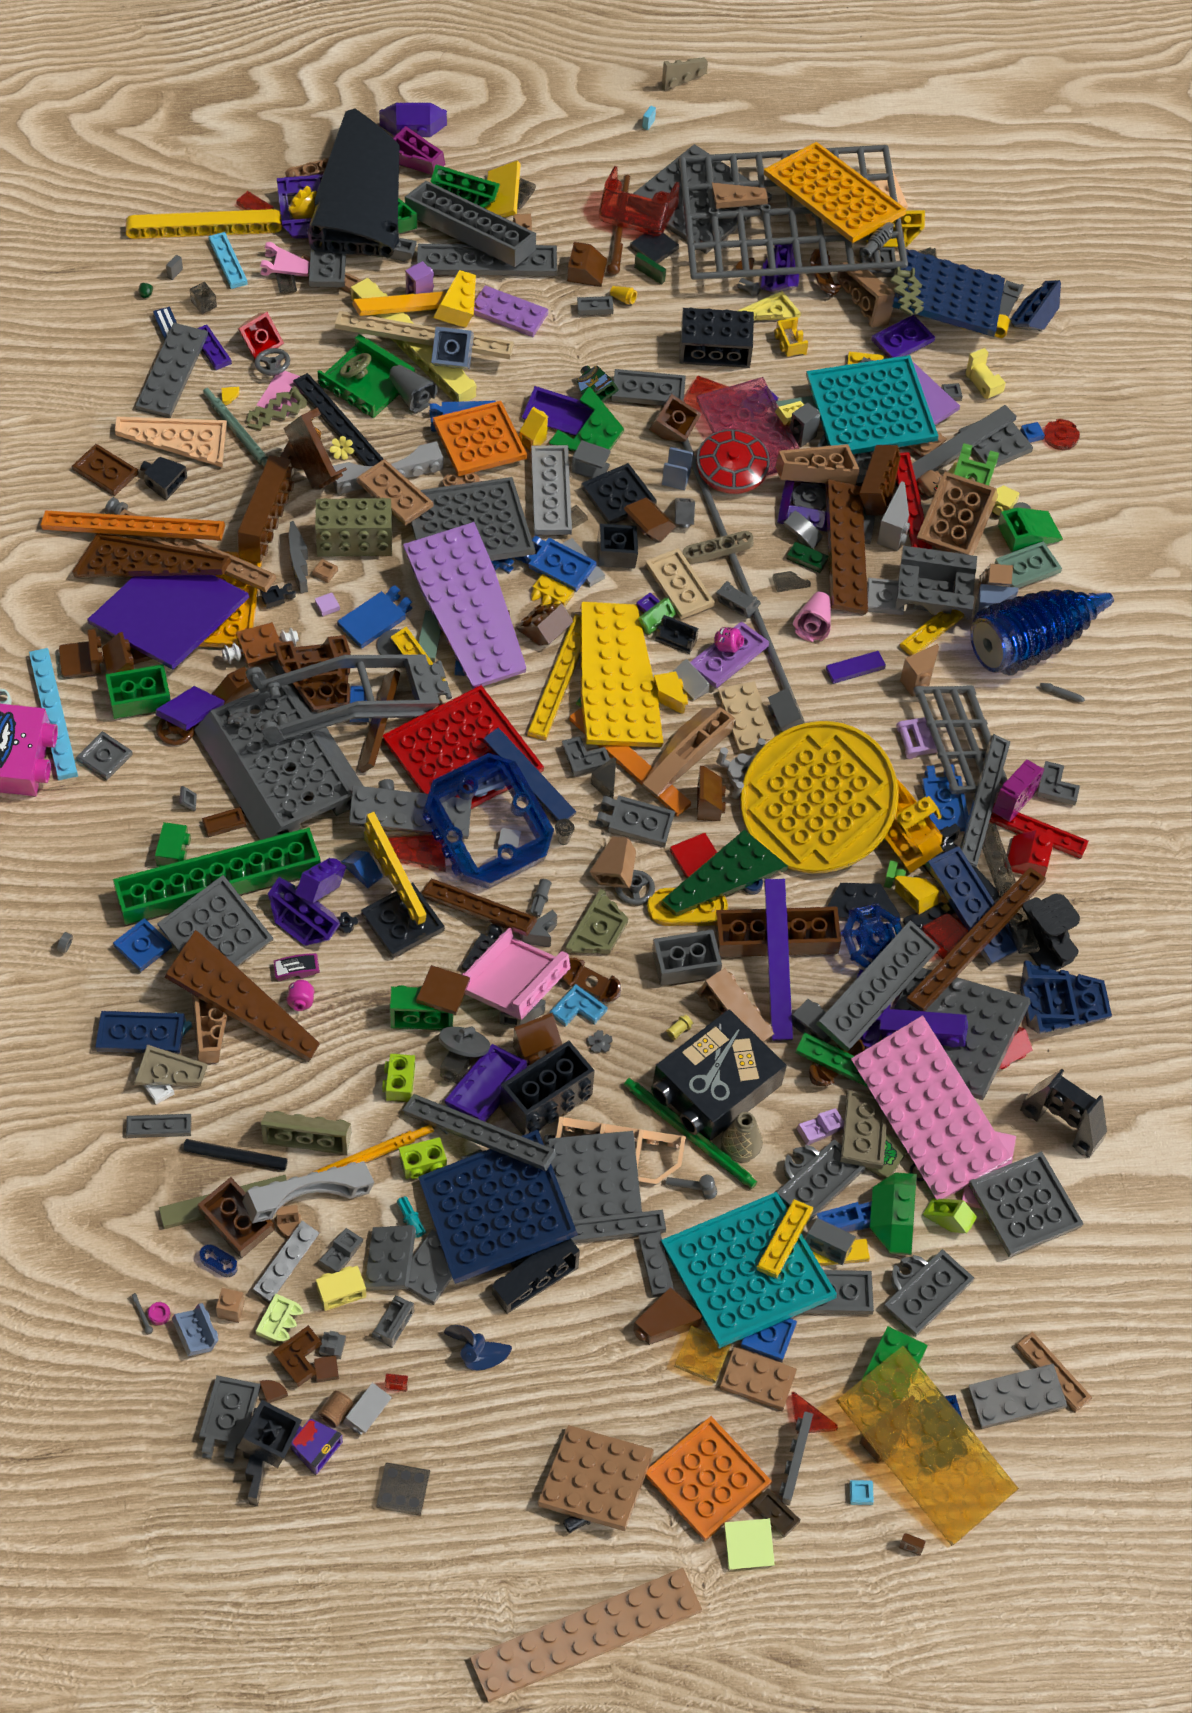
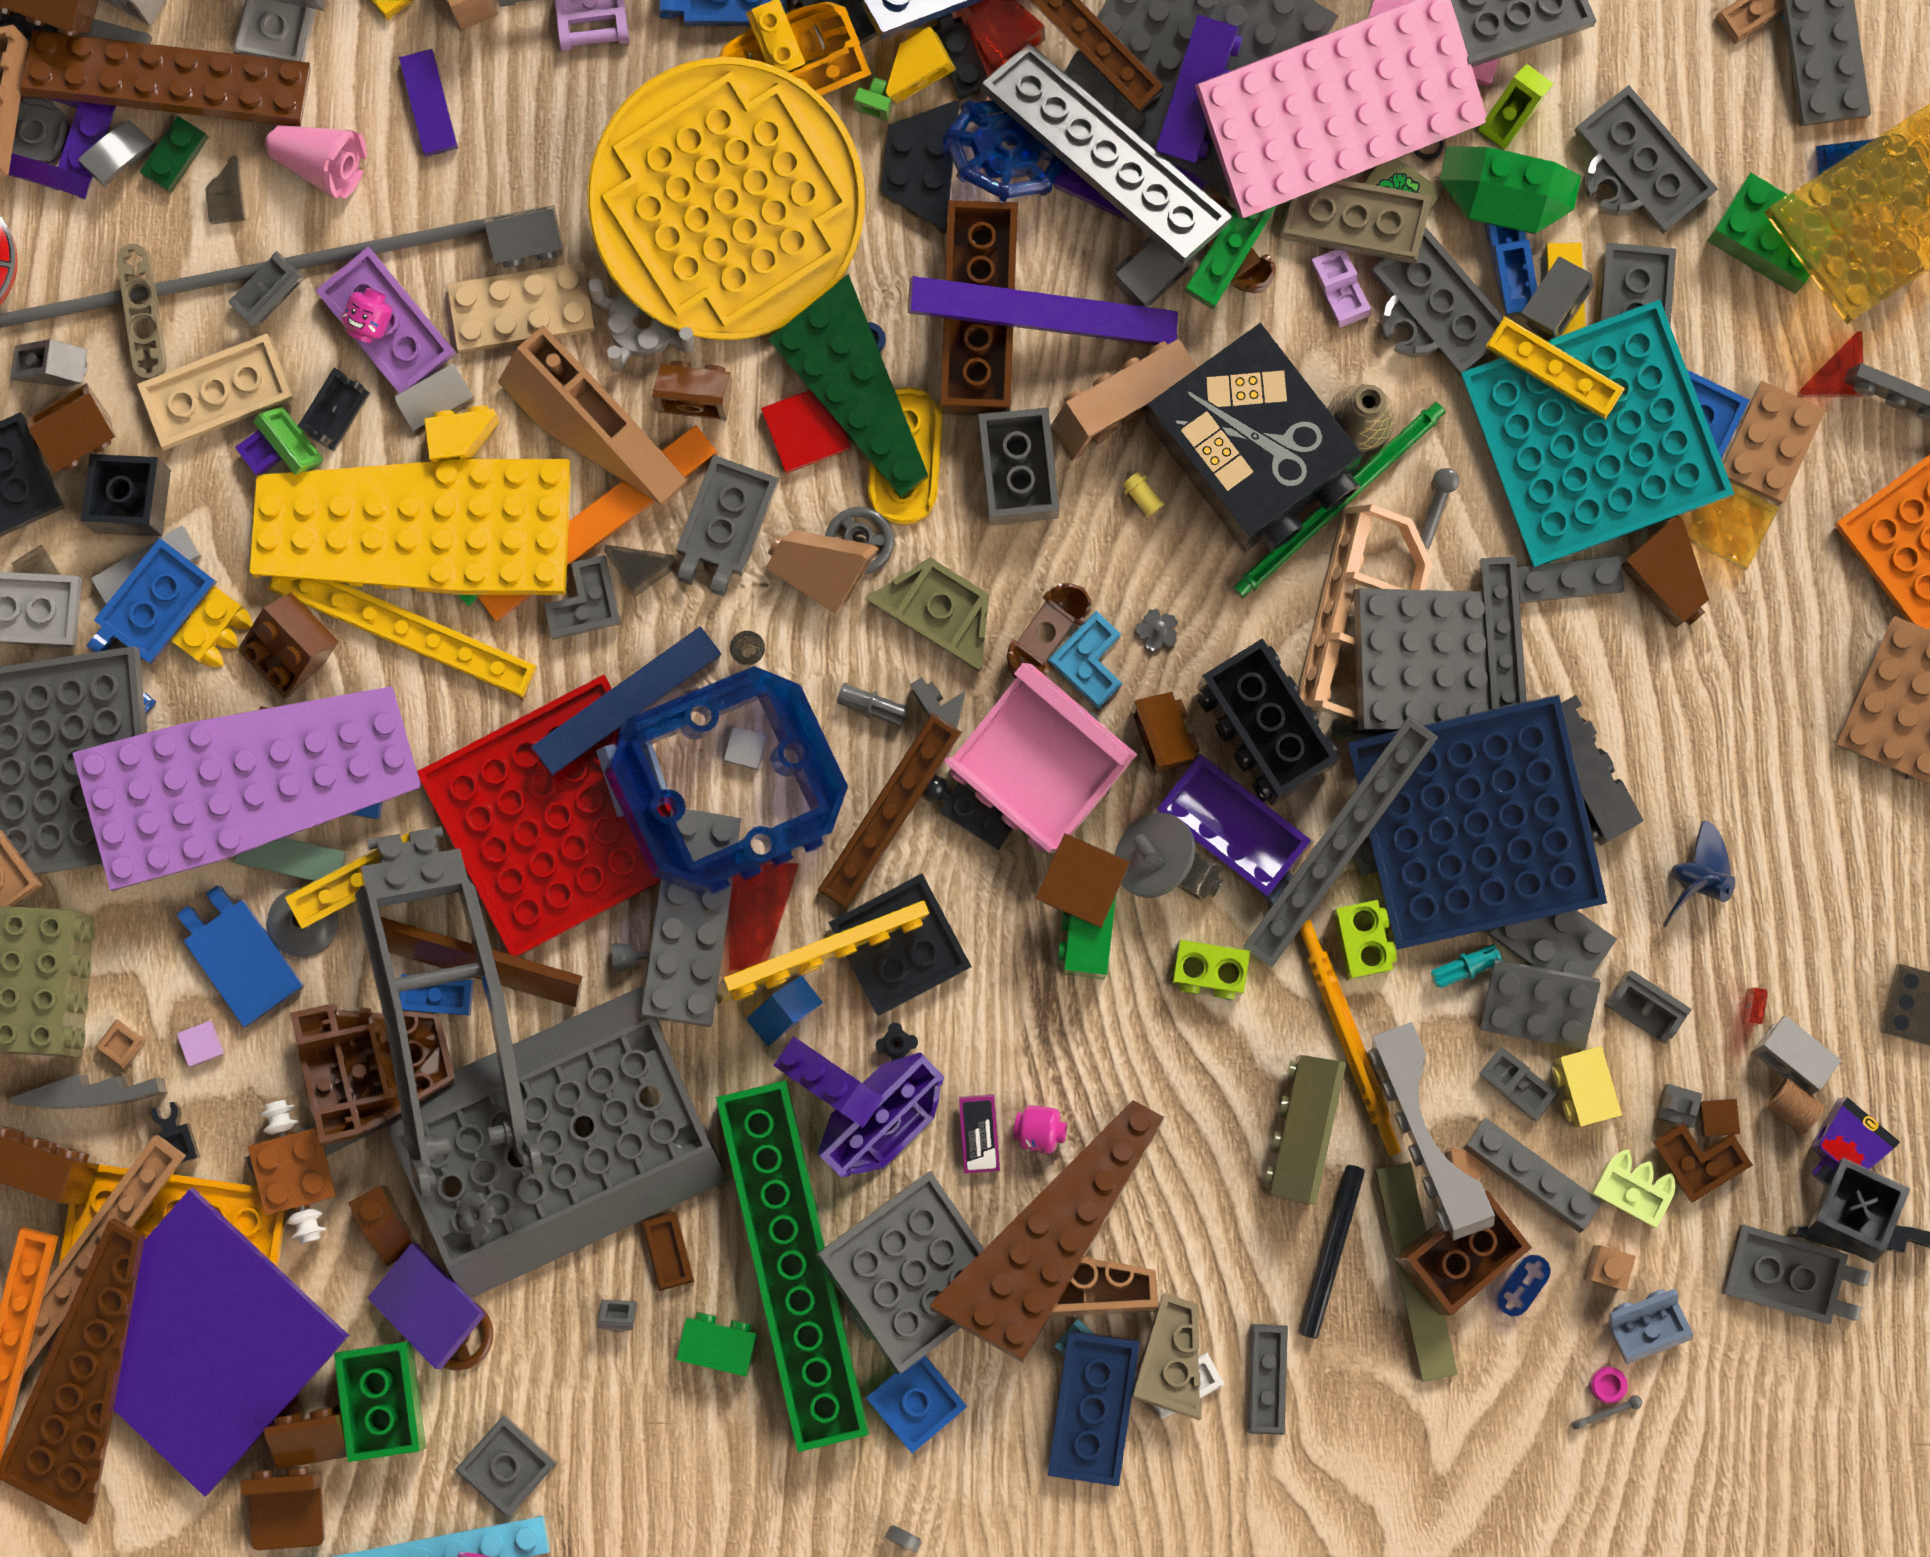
camera: 80 degrees left, 25 degrees up
reddish brown tile [260,1380,288,1403] -> none

